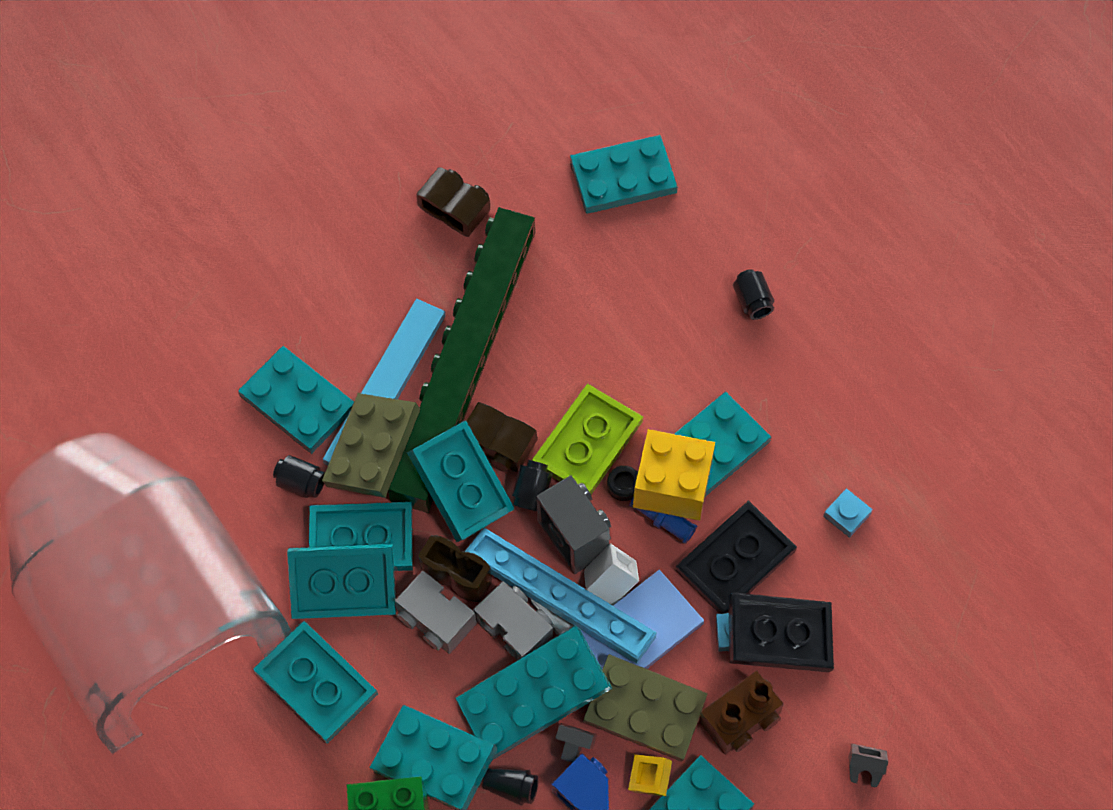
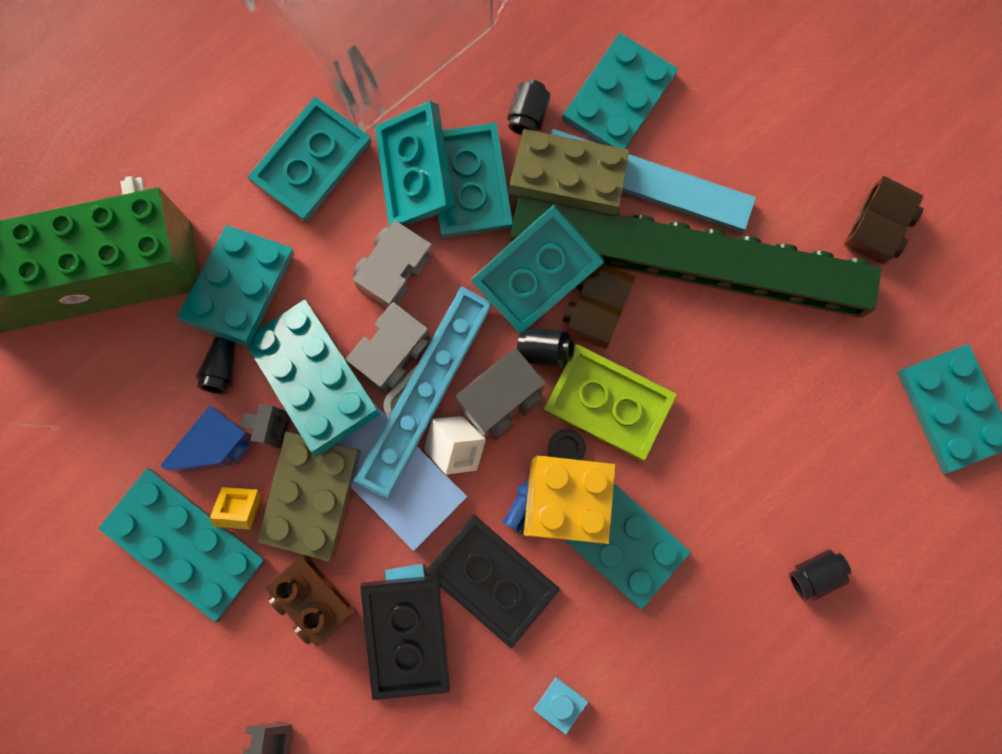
camera: 80 degrees right, 15 degrees up
dark brown brick [418,535,492,602] -> none

